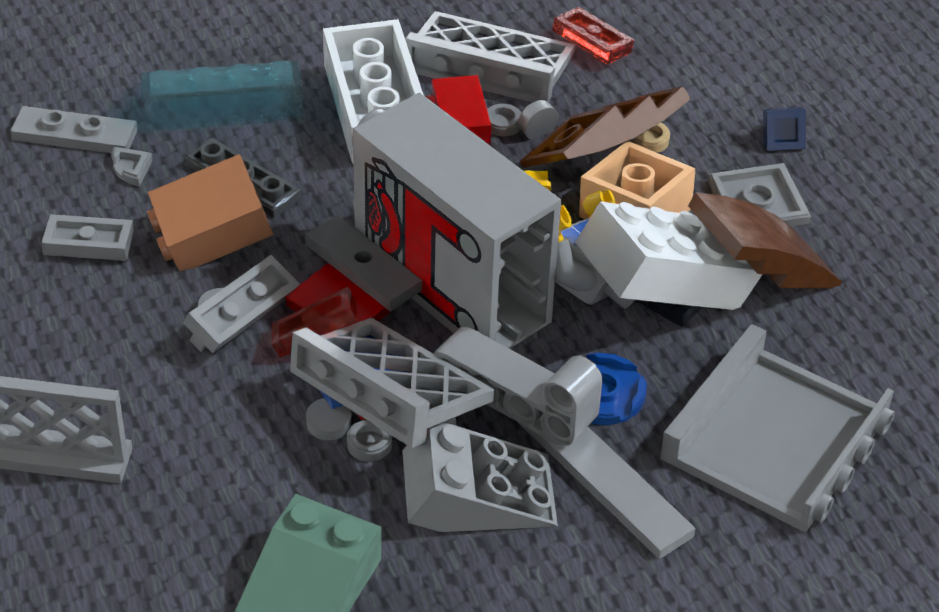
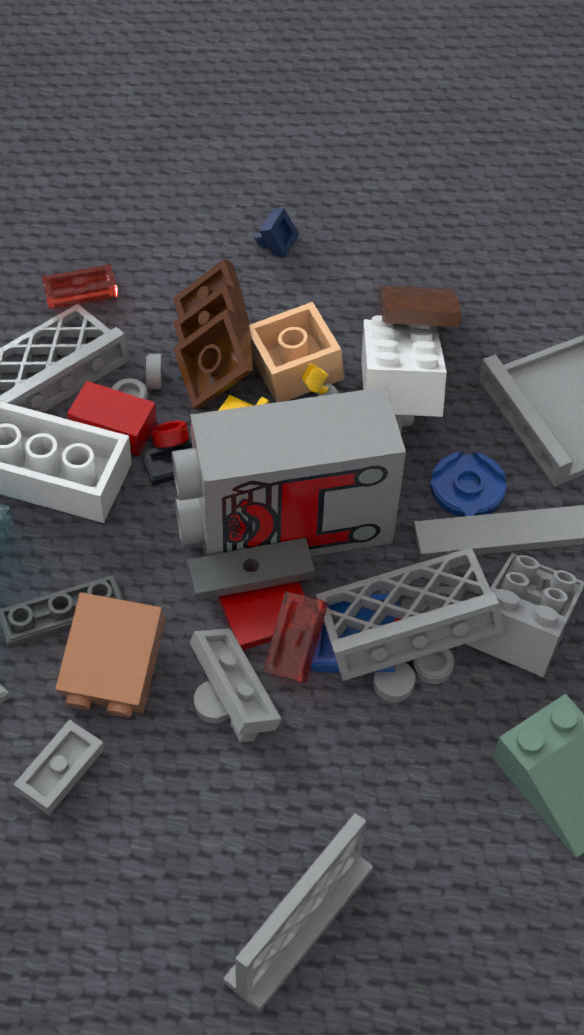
camera: 60 degrees left, 10 degrees up
light grey beam [433,327,602,446] -> none
light grey tile [707,163,811,227] -> none

